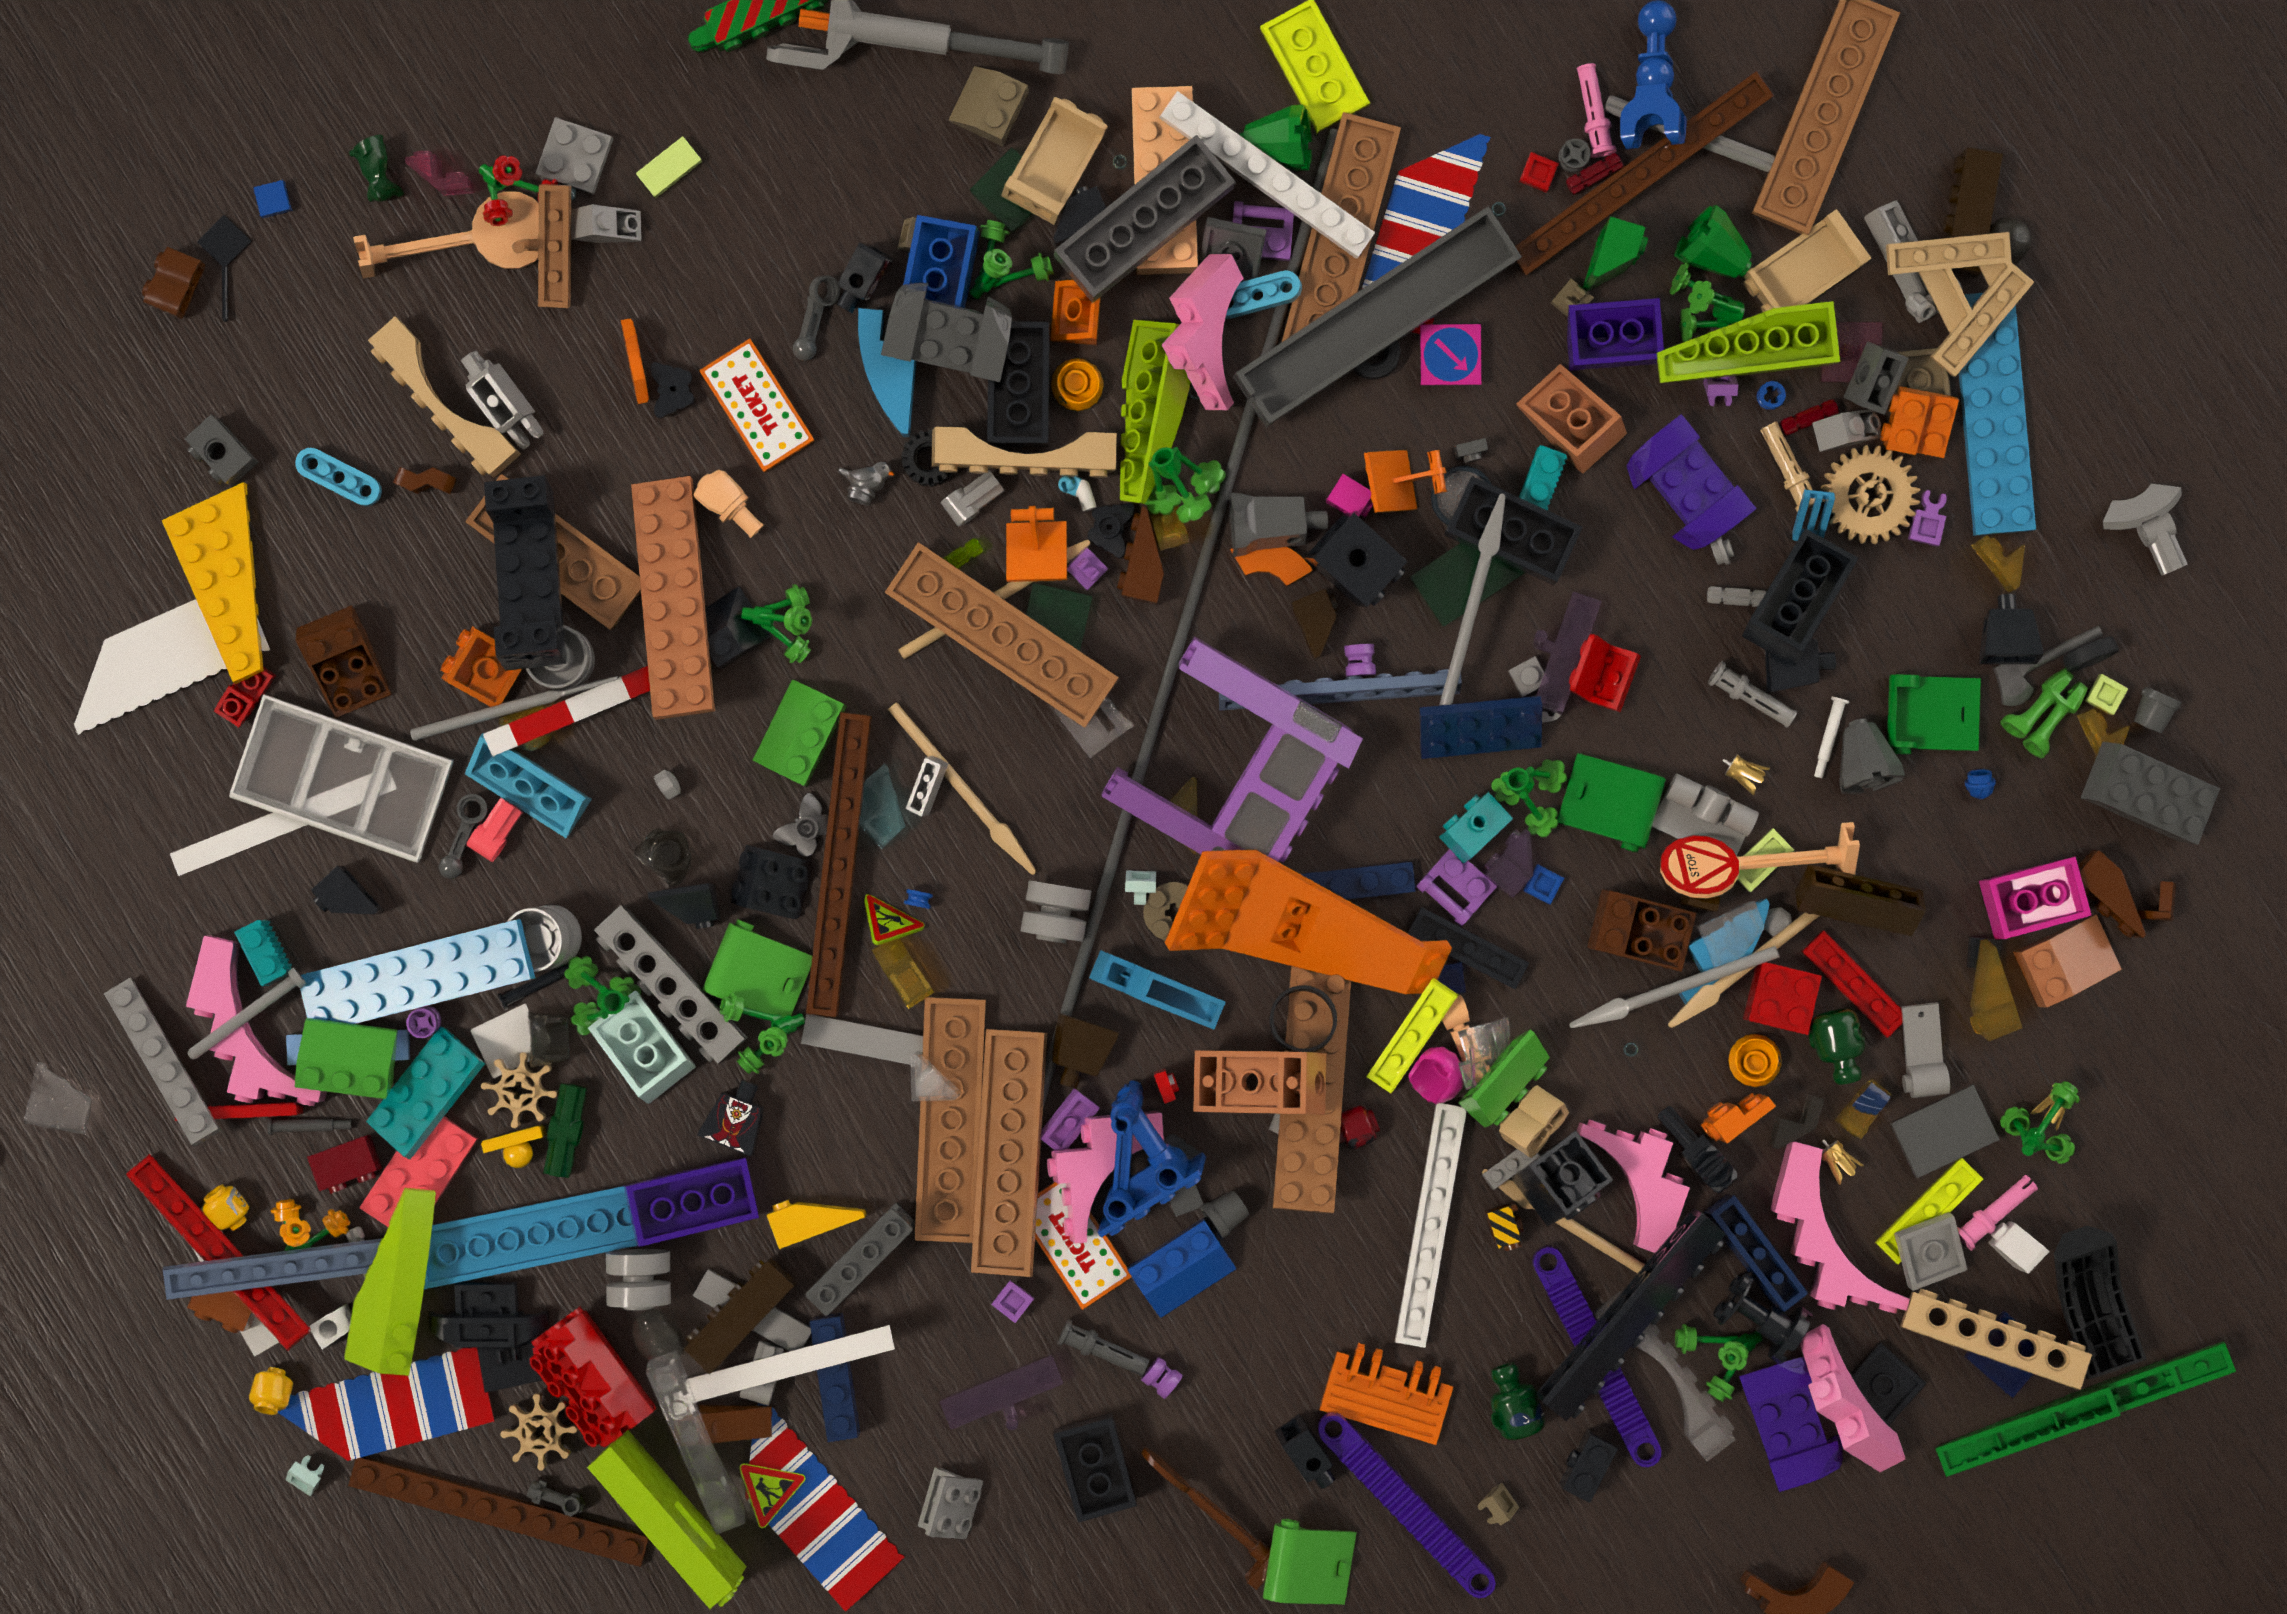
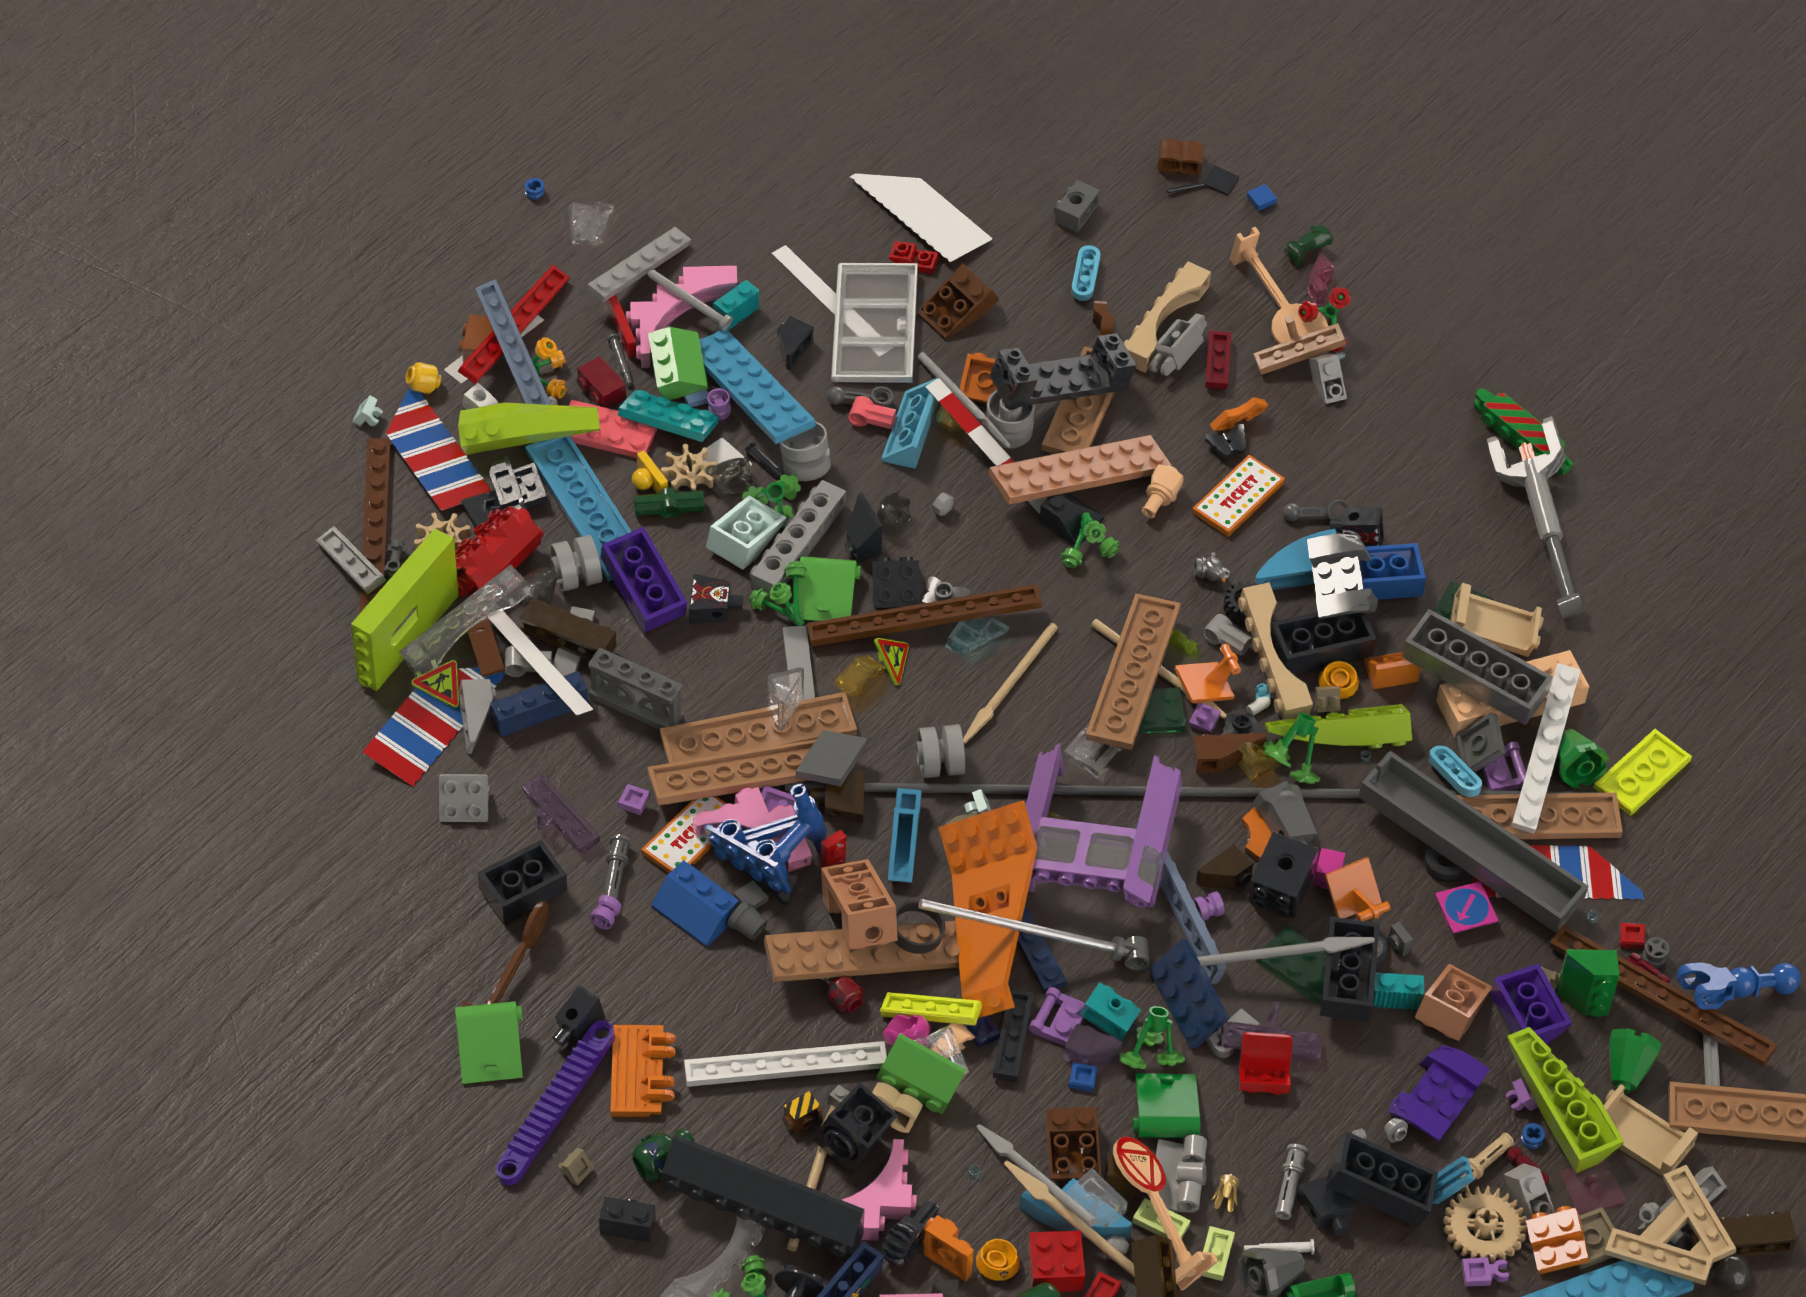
camera: 70 degrees right, 35 degrees down
yellow wing [162,482,264,684] -> none
yellow head [203,1184,249,1231] -> none
light grey plate [535,117,613,195] -> none
yellowish green tile [636,136,703,199] -> none
bright green slope [753,679,847,787] -> none
yellow slope [767,1199,867,1249] -> none
blue bush [904,889,933,909] -> none
light grey piece [906,756,949,817] -> none
dark tan slope [949,66,1029,147] -> none
bright green plant [970,220,1054,299] -> none
bright pink arch [1162,254,1244,410] -> none
dark purple gear [1532,1246,1662,1467] -> none
bright pink pin [1576,63,1617,158] -> none
plant [1670,263,1745,342] -> none
dark grey brick [1844,341,1909,415] -> none
none -> light grey tile [316,526,386,594]
none -> light grey slope [458,679,496,754]
none -> dark grey tile [796,730,868,786]
none -> flat silver piece [919,899,1149,970]
none -> yellowish green plate [1201,1226,1235,1281]
none -> dark red plate [1205,330,1232,389]
none -> dark tan tile [1315,686,1341,713]

